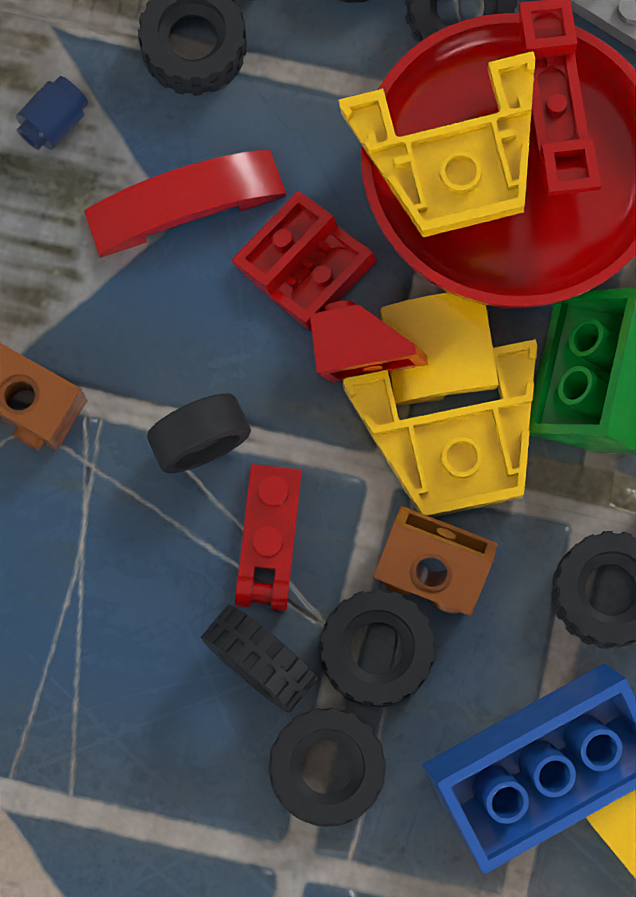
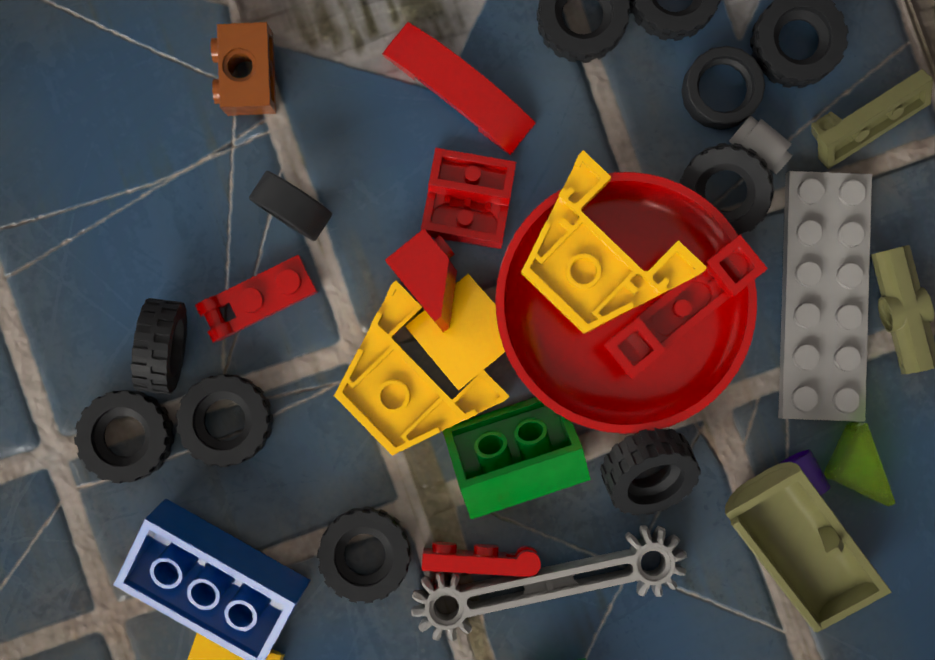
camera: 55 degrees right, 10 degrees up
dark orange brick [373,506,498,616] -> none

